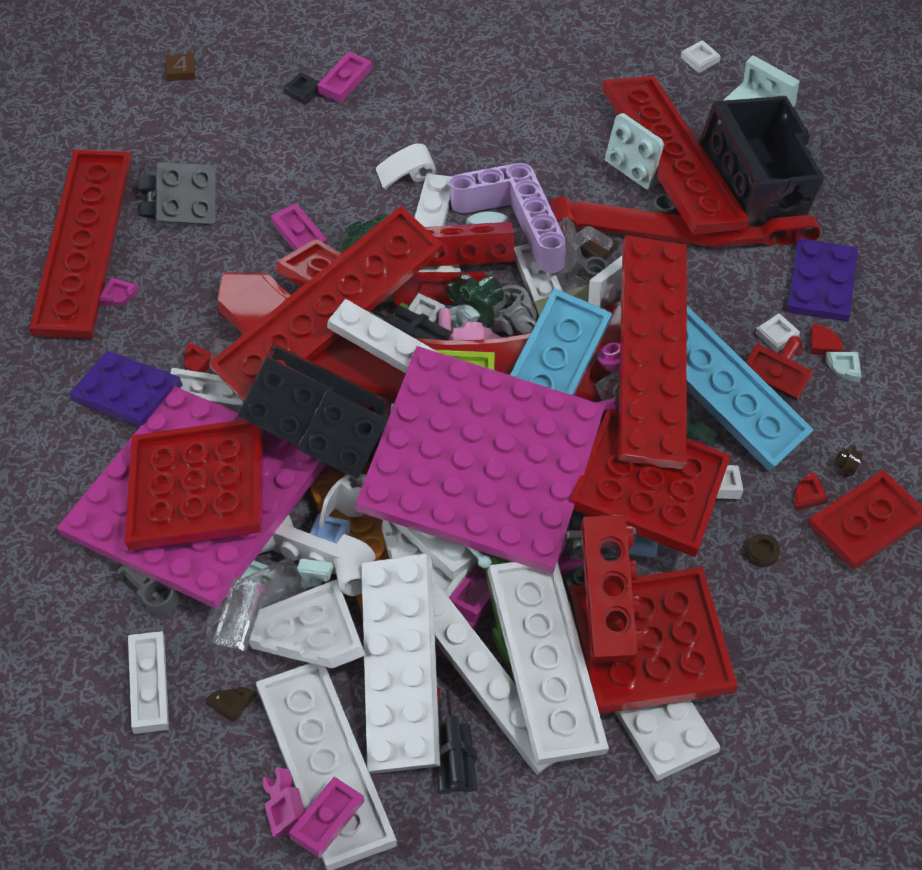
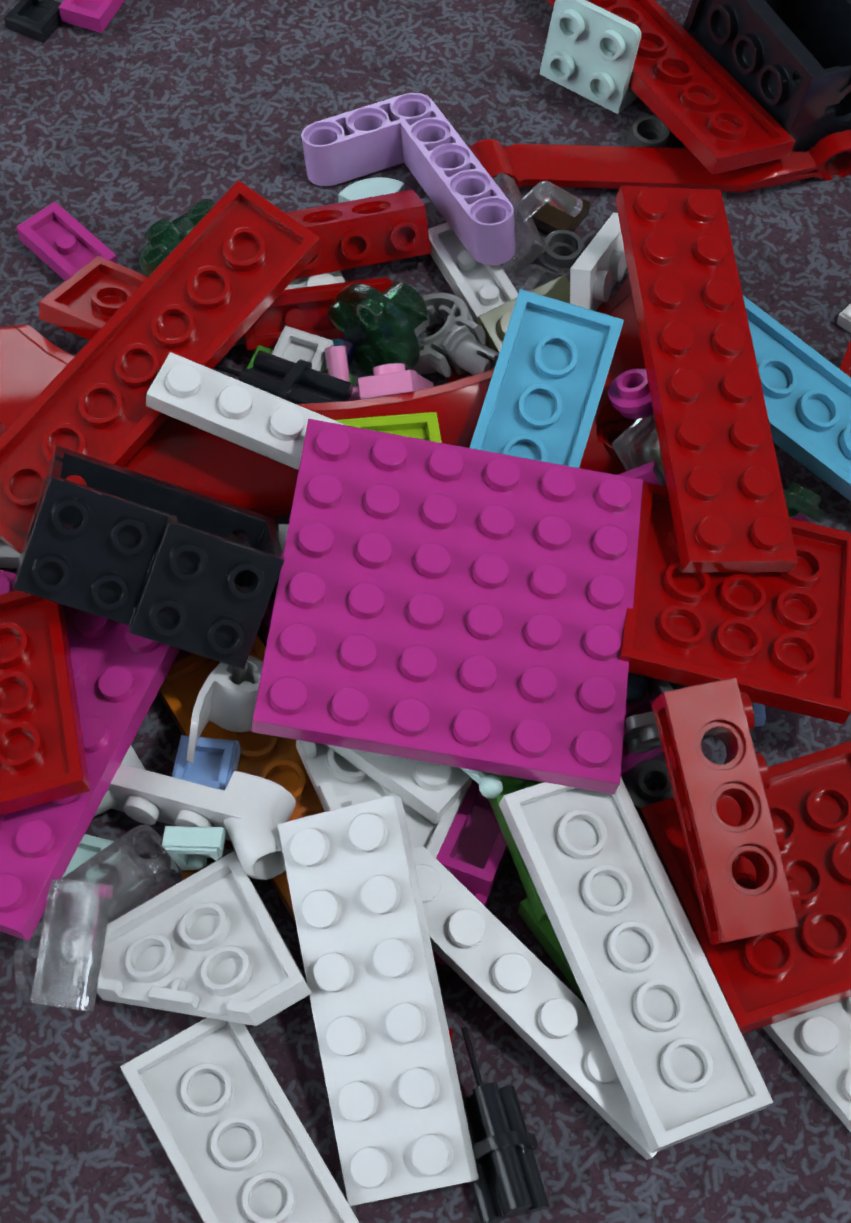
camera: 10 degrees left, 5 degrees up
dark brown tile [205,687,256,722] -> none
white panel [376,143,436,190] -> none
white plate [414,173,452,227] -> none
light aqua tile [450,304,480,328] -> none

